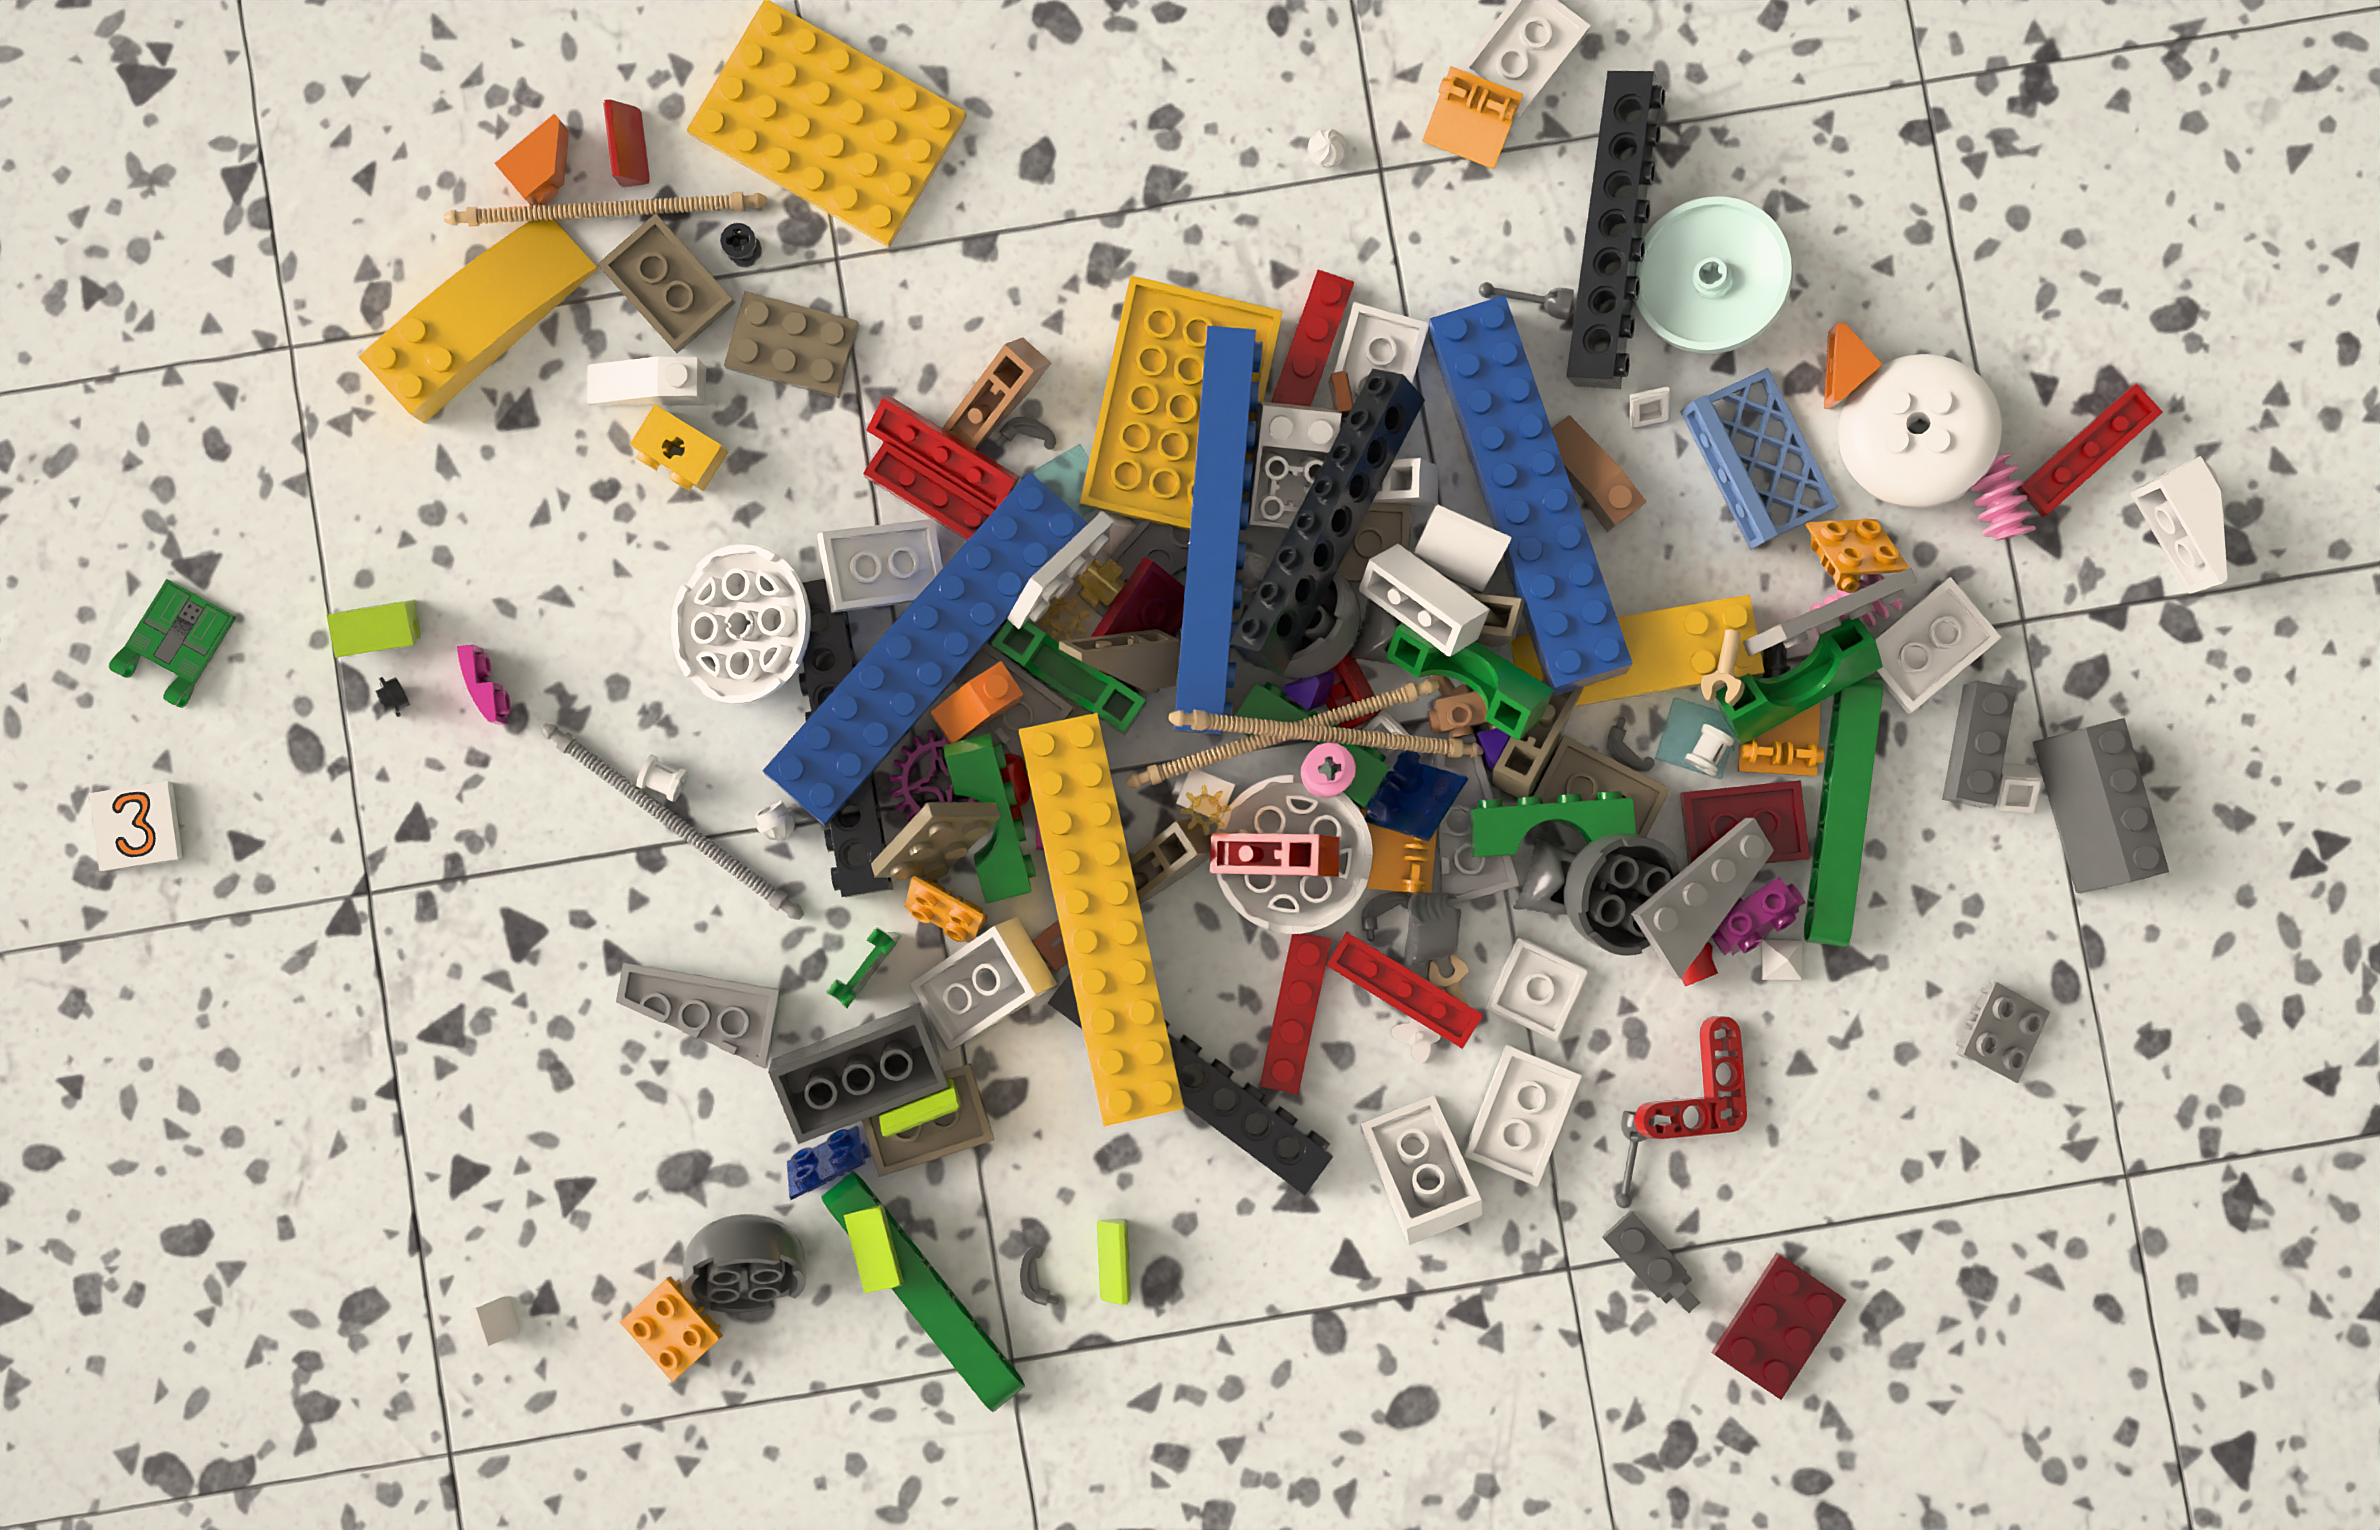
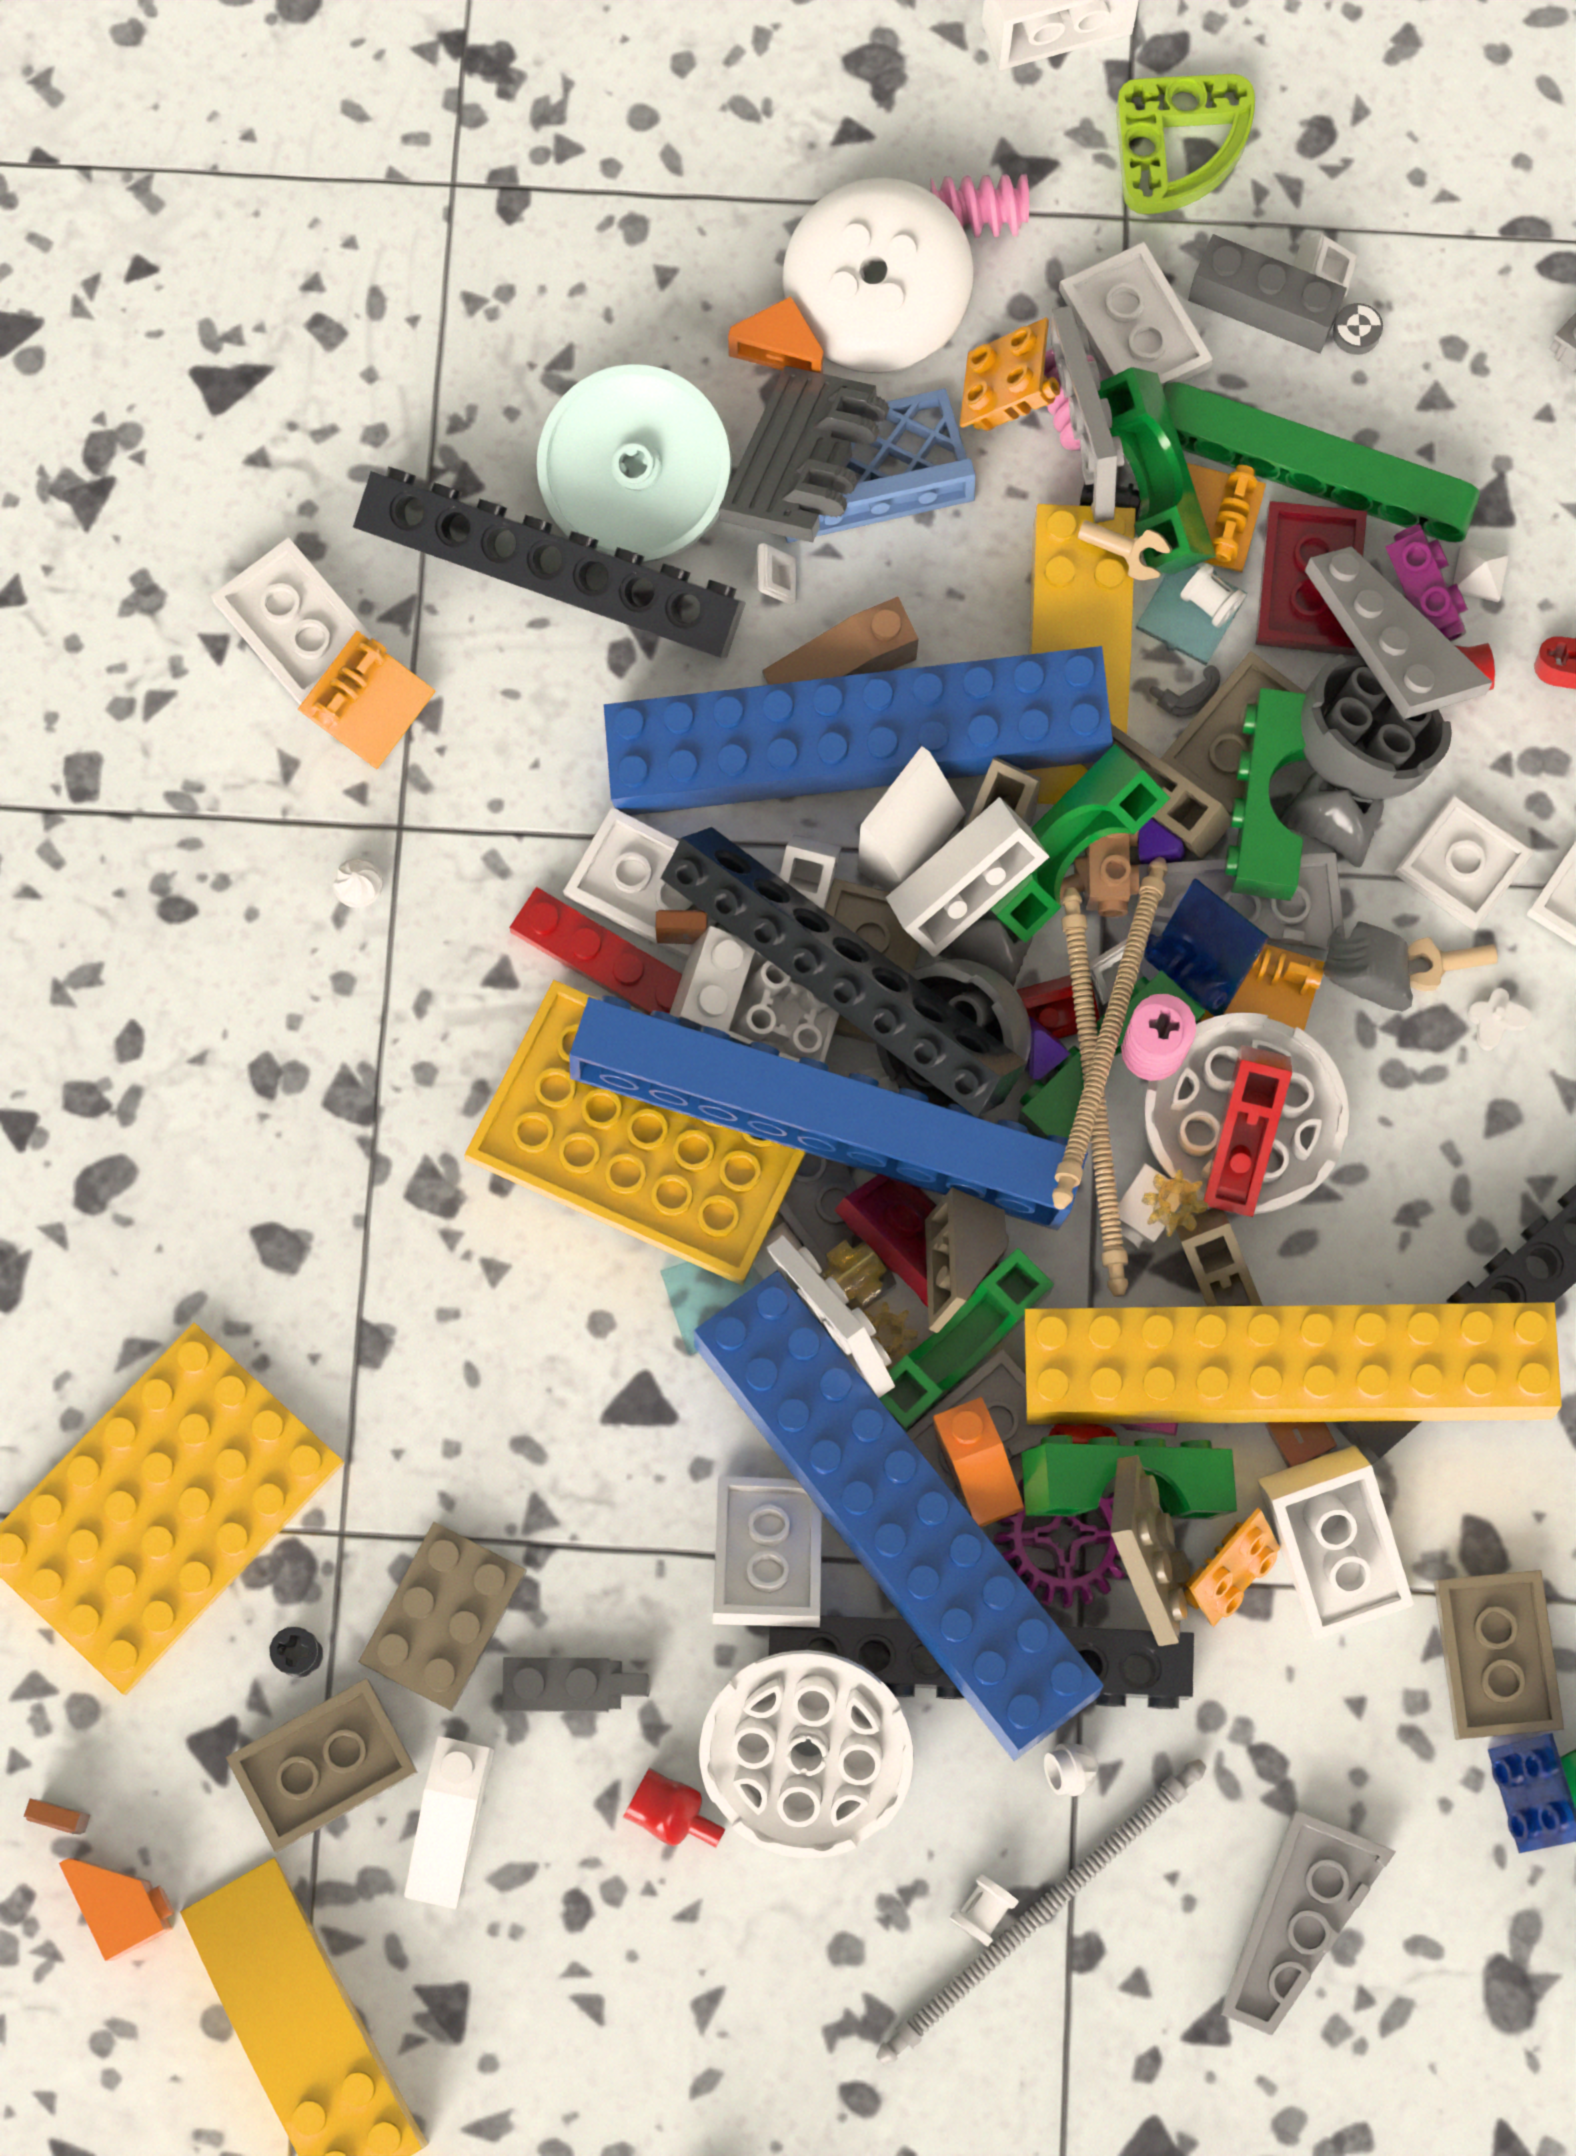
camera: 80 degrees left, 10 degrees down
tan hose [444,192,767,227] -> none
dark pink slope [457,644,511,725] -> none
red slope [603,99,650,187] -> none
yellow brick [630,405,729,492] -> none
dark grey slope [768,1003,949,1144] -> none
green flag [826,927,902,1008] -> none
red plate [863,441,995,541] -> none
red plate [866,395,1020,509] -> none
lime slope [879,1079,963,1138] -> none
medium nougat slope [942,337,1052,450] -> none
dark grey piece [996,417,1056,450] -> none
red plate [1259,933,1331,1095] -> none
red plate [1326,931,1484,1049] -> none
dark grey piece [1361,892,1410,942] -> none
dark grey hinge [1479,282,1574,320] -> none
red plate [2017,383,2163,517] -> none
dark grey slope [2032,718,2169,893] -> none
none -> dark orange tile [23,1798,91,1835]
none -> dark grey hinge [502,1657,649,1713]
none -> red piece [623,1767,725,1848]
none -> dark grey hinge [719,366,890,543]
none -> lime beam [1116,74,1255,214]
none -> dark grey tile [1333,303,1383,355]

